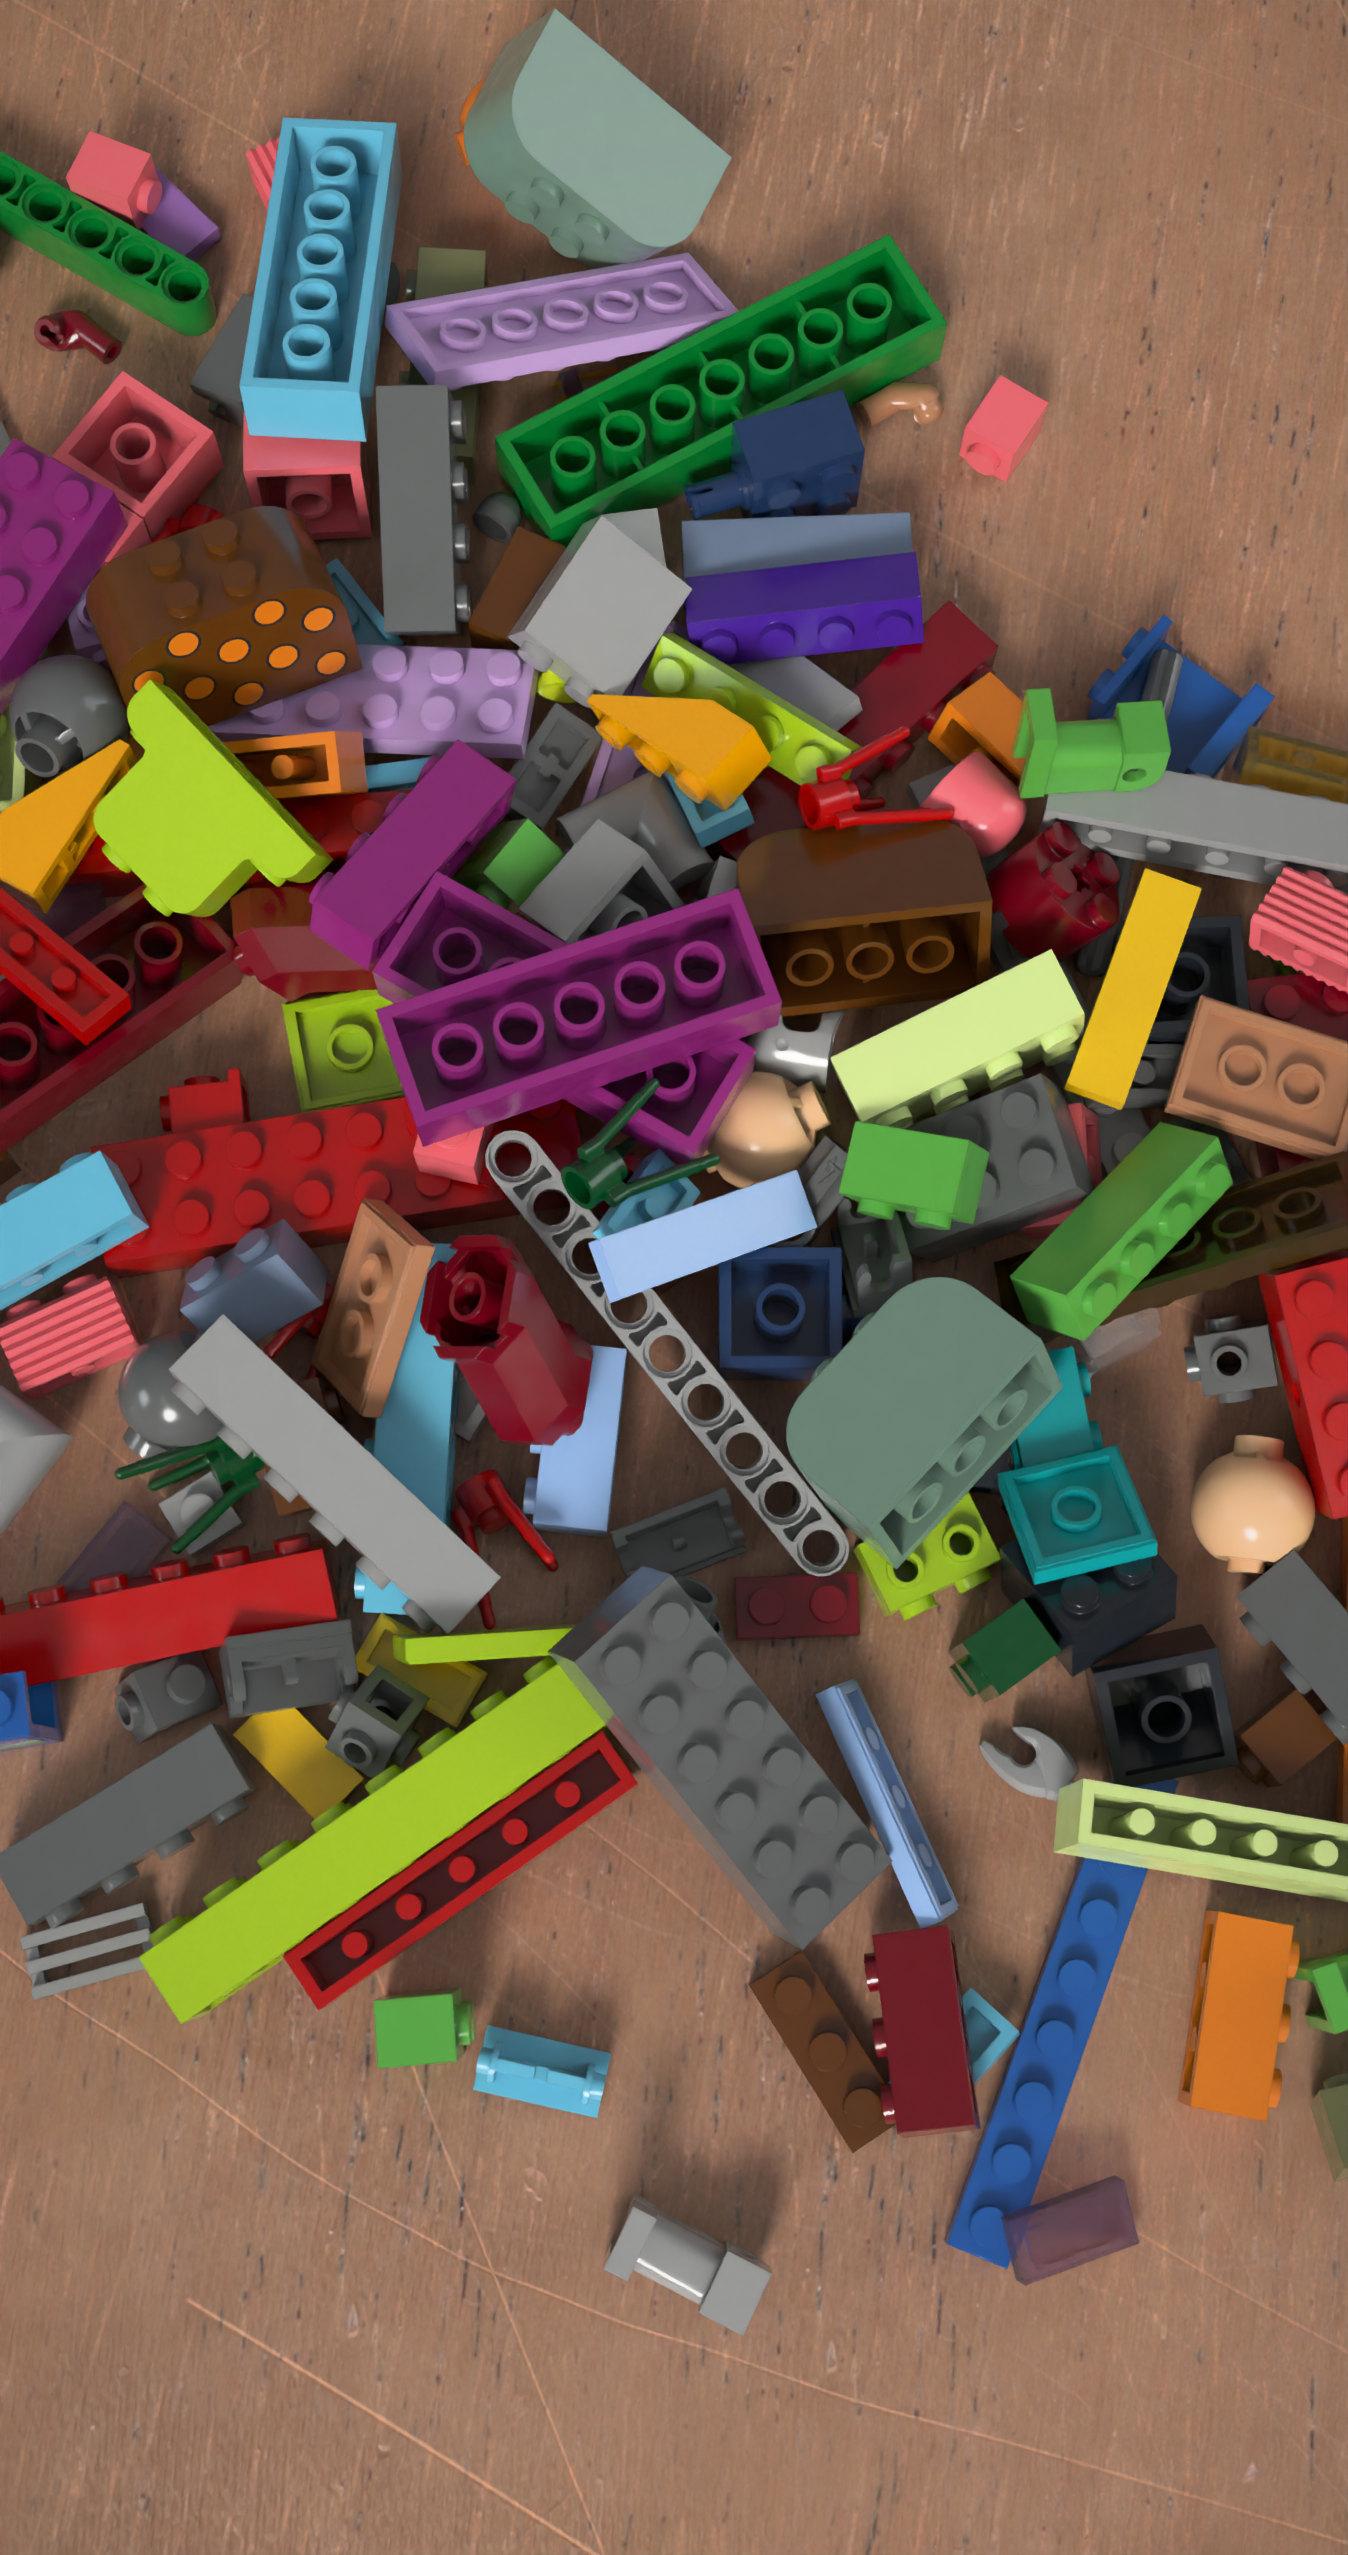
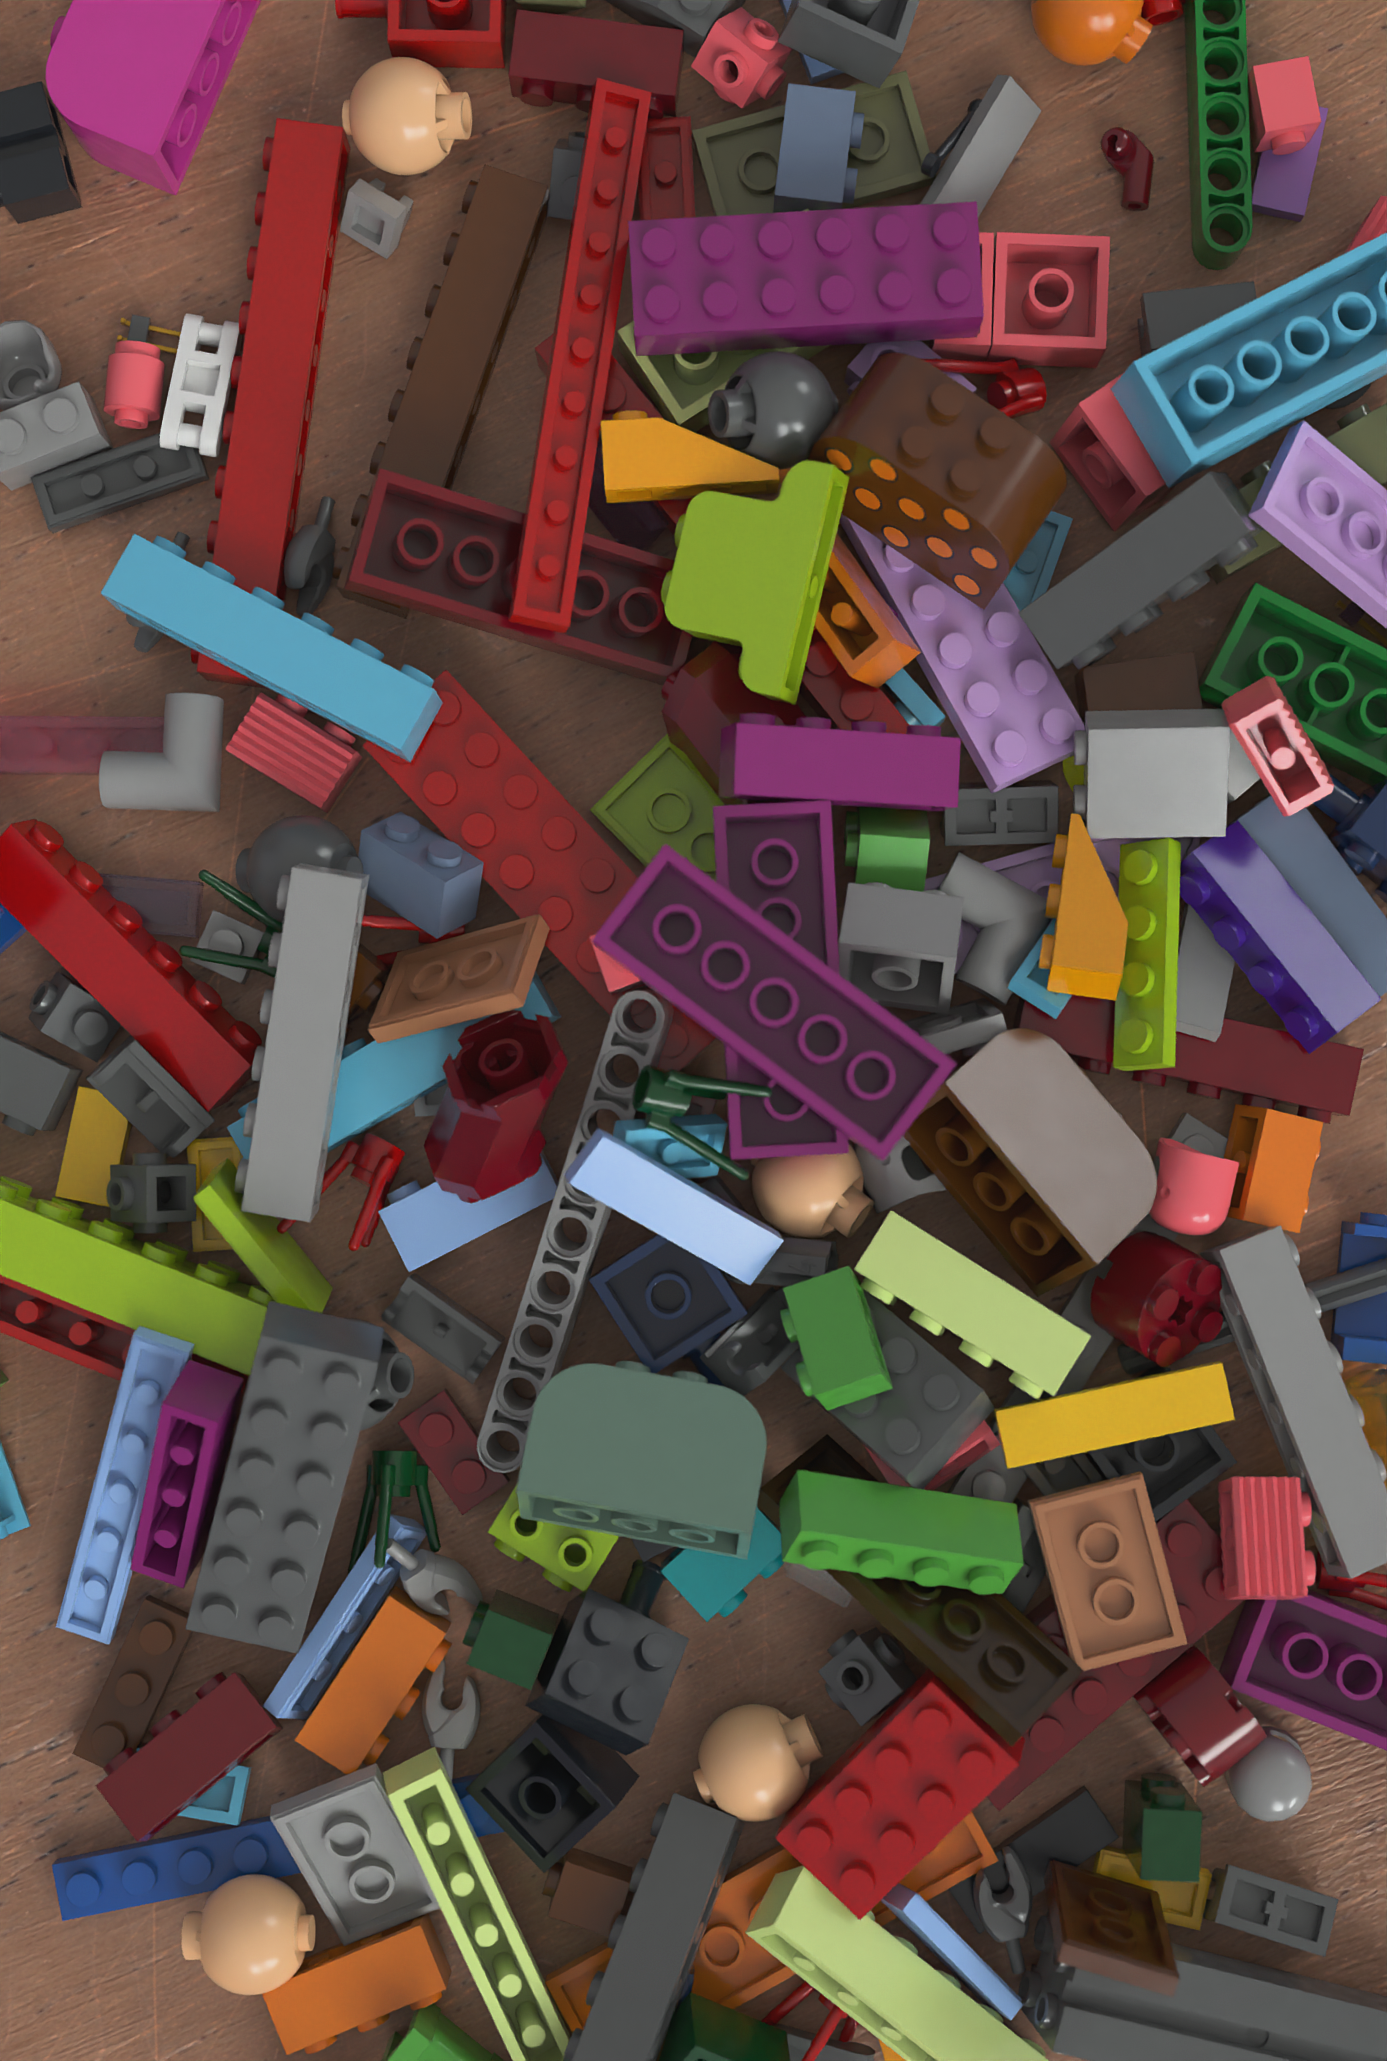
camera: 65 degrees right, 10 degrees up
red brick [159,1068,251,1134] -> none
dark grey hinge [472,492,522,543] -> none
red plant [798,726,954,830] -> none
teal tile [998,1445,1158,1585] -> none
clear purple tile [1001,2175,1139,2286] -> none
bright green piece [1012,688,1171,799] -> none
none -> light blue tile [56,1326,195,1645]
none -> magenta brick [130,1360,244,1589]
none -> light nougat brick [181,1874,316,1995]
none -> light grey tile [270,1763,440,1946]
none -> orange brick [295,1586,452,1775]
none -> dark green plant [348,1451,441,1574]
none -> light grey hand [386,1538,483,1615]
none -> coral brick [1221,676,1334,817]

